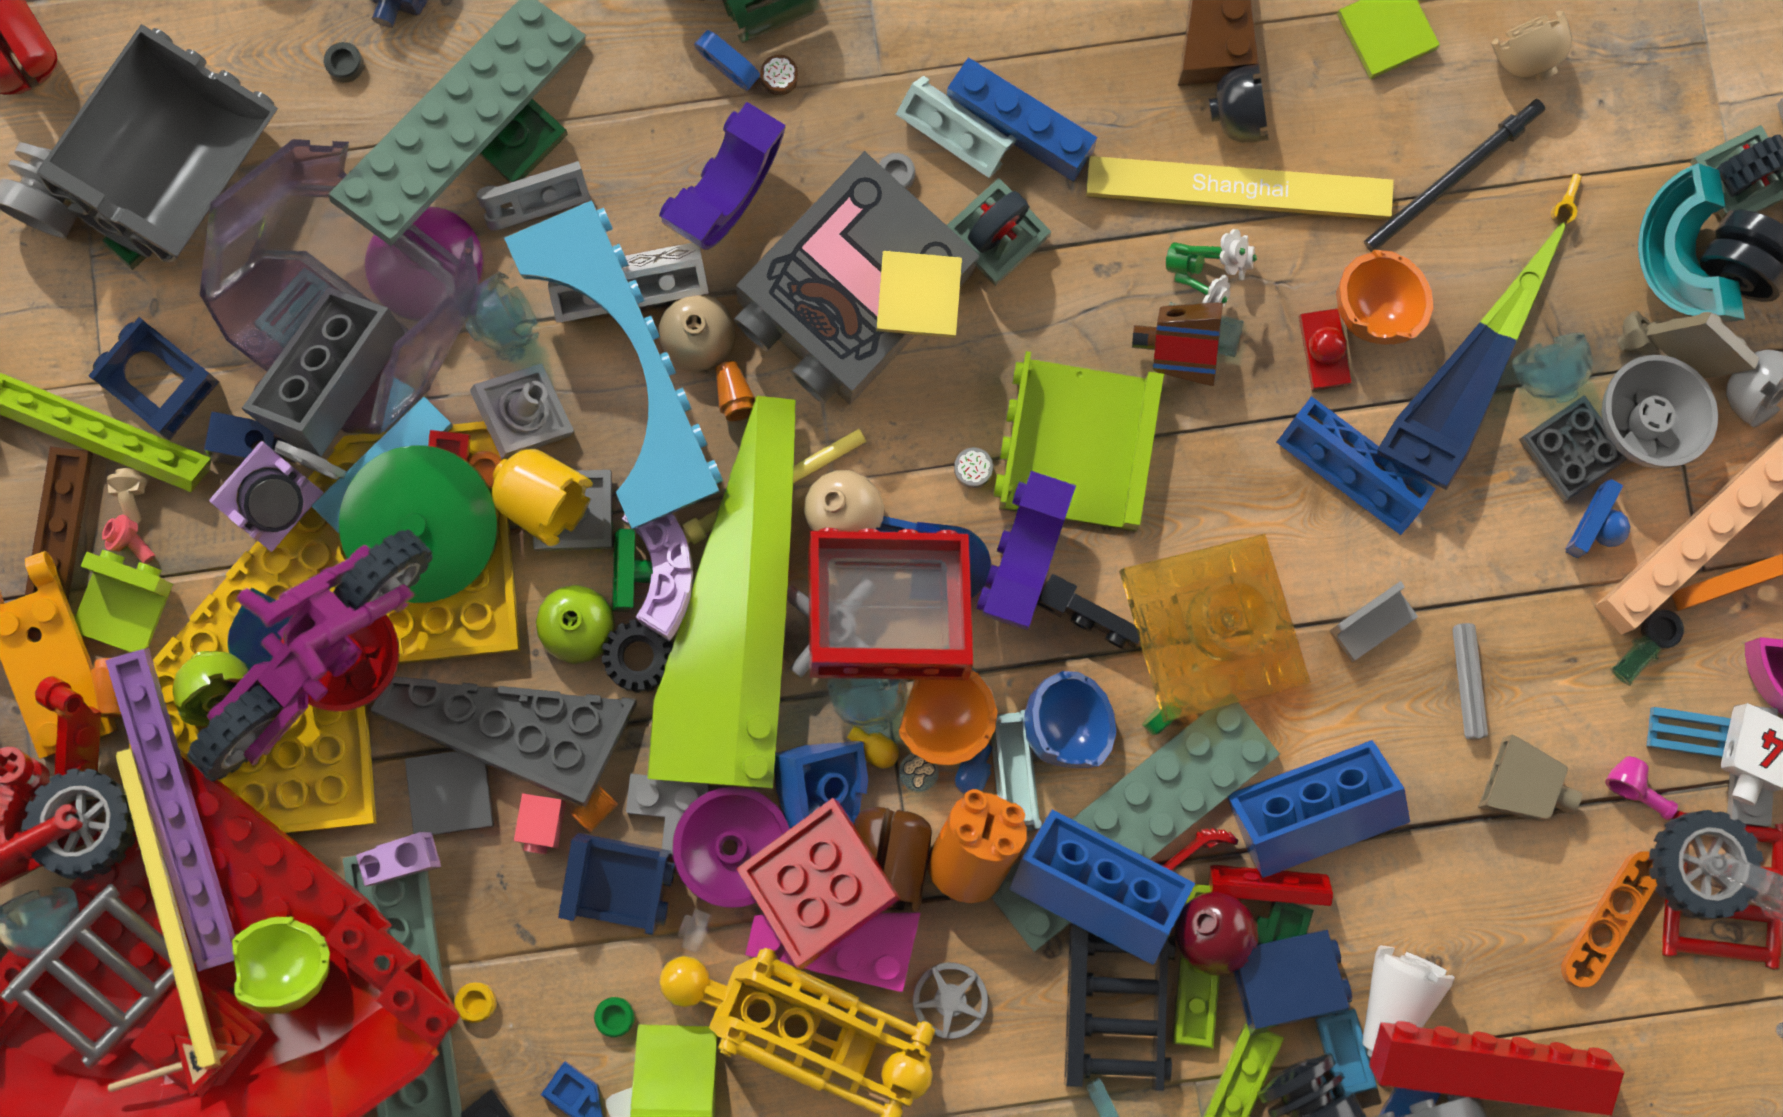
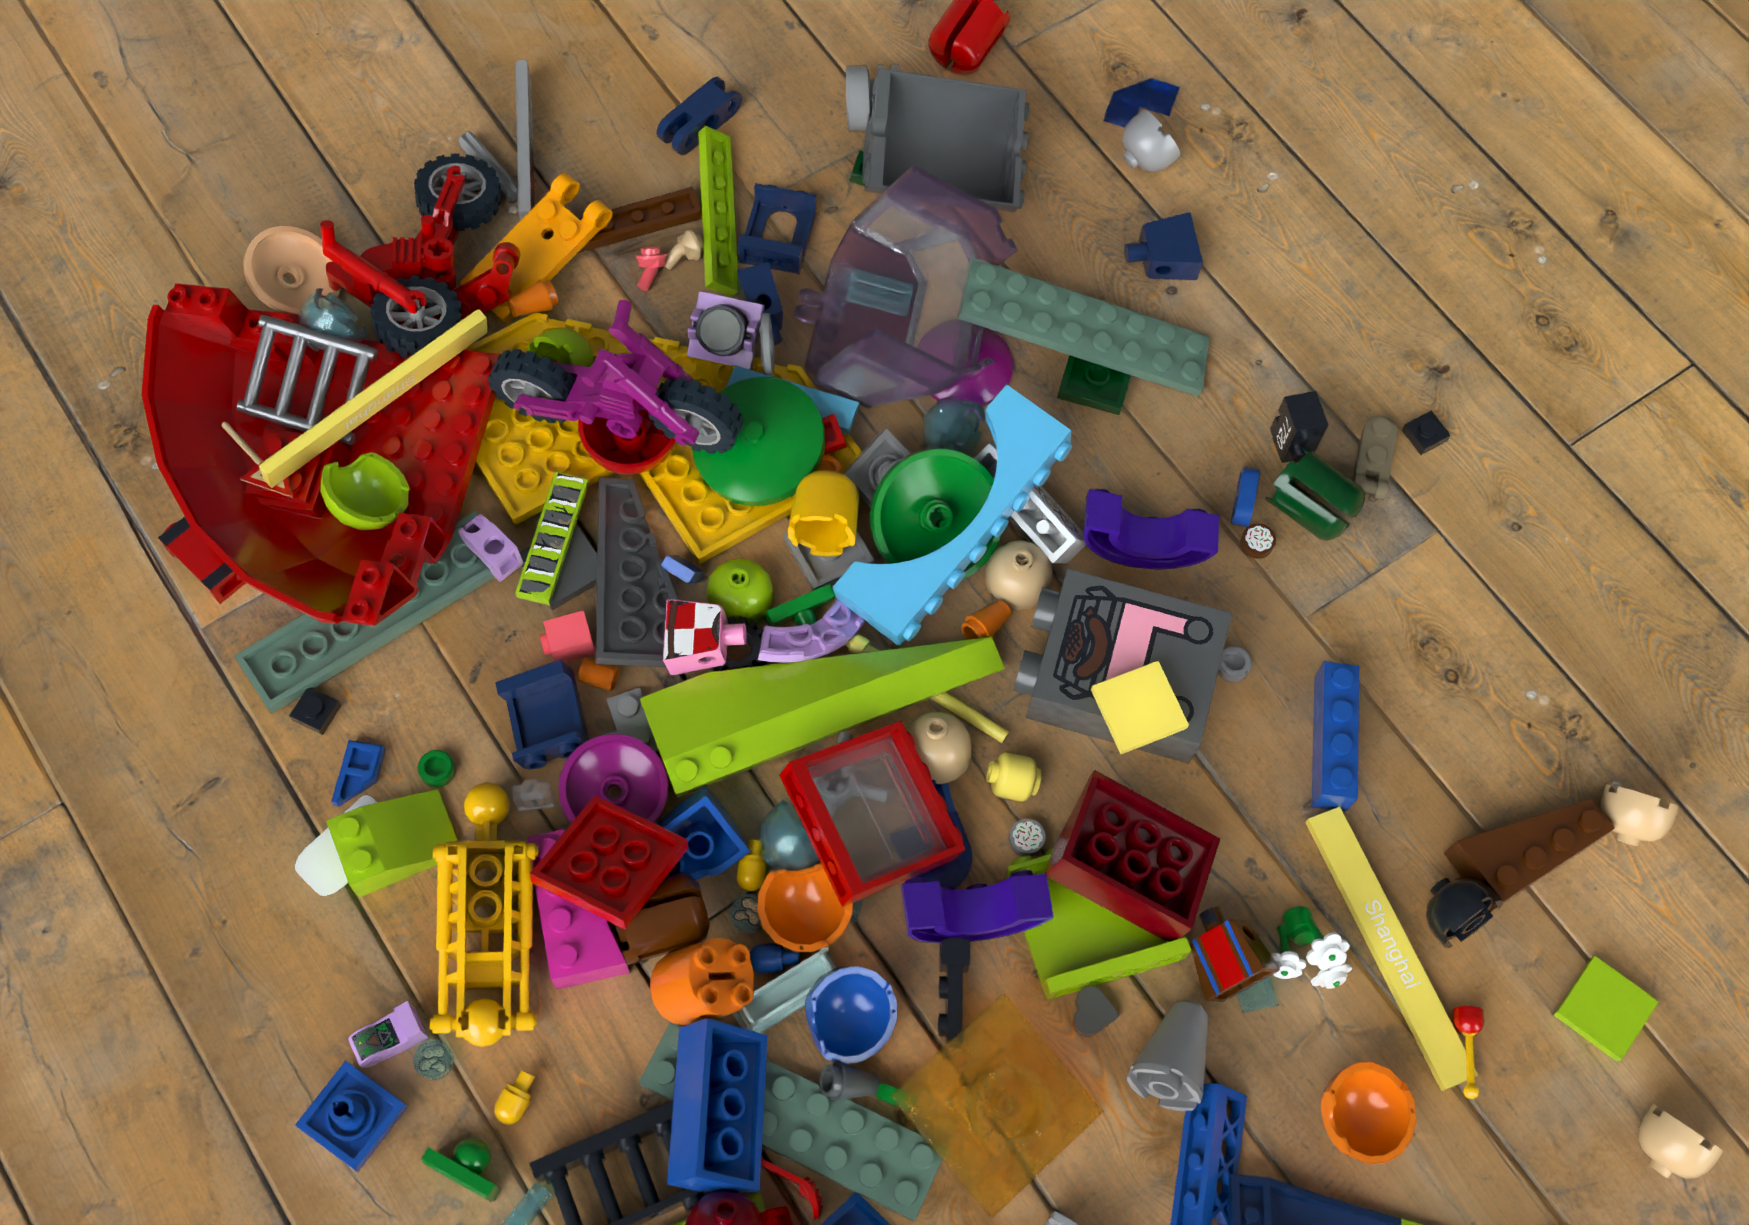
camera: 60 degrees right, 15 degrees down
lime bracket [75,549,173,652] -> none
medium lavender plate [105,648,235,971] -> none
dark grey slope [242,286,406,457] -> none
pearl dark grey tile [324,42,364,83] -> none
yellow tile [455,982,497,1023] -> none
light grey plate [477,161,591,230] -> none
light aqua container [896,76,1017,178] -> none
light grey wheel [913,962,988,1038] -> none
sand green plate [947,178,1052,286] -> none
red tile [1299,309,1352,391] -> none
black bar [1364,99,1546,252] -> none
none -> yellow cylinder [494,1070,535,1125]
none -> tile [515,471,589,605]
none -> tile [661,555,706,583]
none -> torso [663,599,747,675]
none -> dark grey cone [820,1062,879,1101]
none -> green dish [870,448,1001,580]
none -> light yellow head [986,752,1041,802]
none -> dark red slope [1044,770,1220,942]
none -> dark grey tile [1073,986,1120,1037]
none -> light grey cone [1127,999,1209,1111]
none -> hinge [1453,1006,1484,1099]

